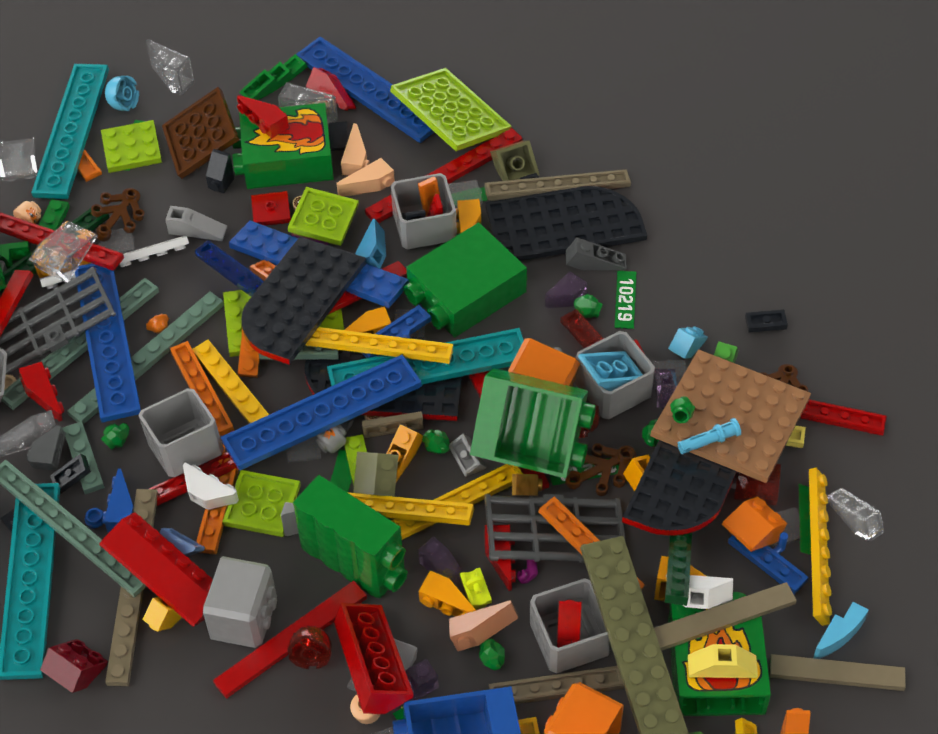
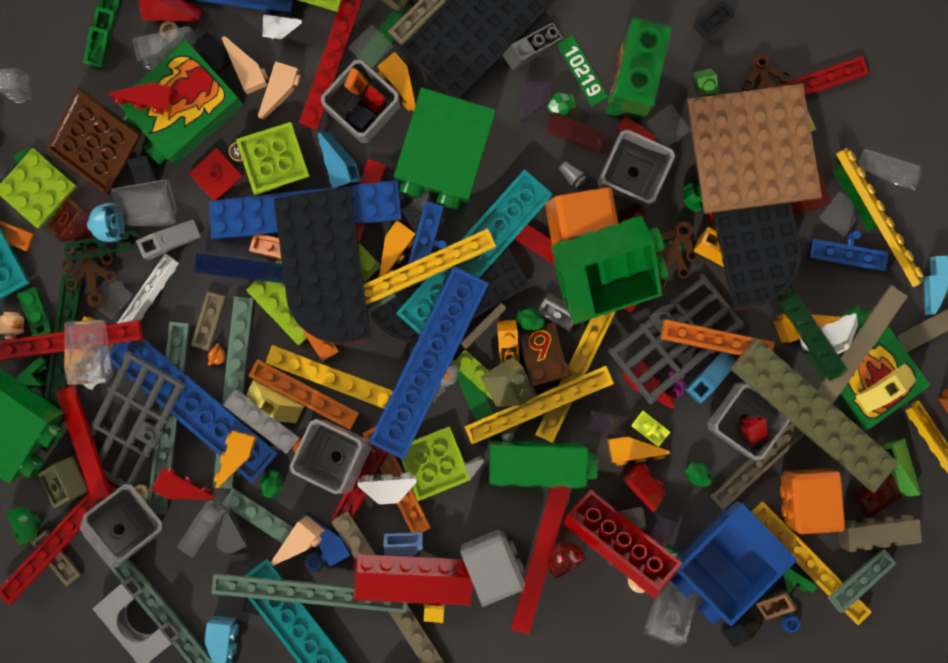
camera: 35 degrees left, 35 degrees up
black plate [50,453,91,494] -> none
nougat slope [449,600,518,652] -> none
pearl gold slope [512,474,542,496] -> none
medium azure slope [578,351,643,391] -> none
clear purple slope [655,369,677,409] -> none
medium azure slope [668,326,708,359] -> none
green rock [670,396,695,423] -> none
medium azure pin [677,418,741,454] -> none
orange slope [722,497,787,552] -> none
none -> clear red slope [46,197,91,242]
none -> dark green beam [64,231,140,261]
none -> medium azure cylinder [87,202,124,242]
none -> clear slope [110,179,178,227]
none -> dark tan tile [191,291,227,351]
none -> light orange slope [214,430,258,488]
none -> light grey arch [223,388,299,454]
none -> light yellow slope [246,379,304,423]
none -> slope [262,8,305,40]
none -> light nougat slope [271,515,325,565]
none -> reddish brown slope [519,322,572,388]
none -> green brick [605,18,672,123]
none -> red slope [620,463,666,512]
none -> dark azure slope [684,352,737,403]

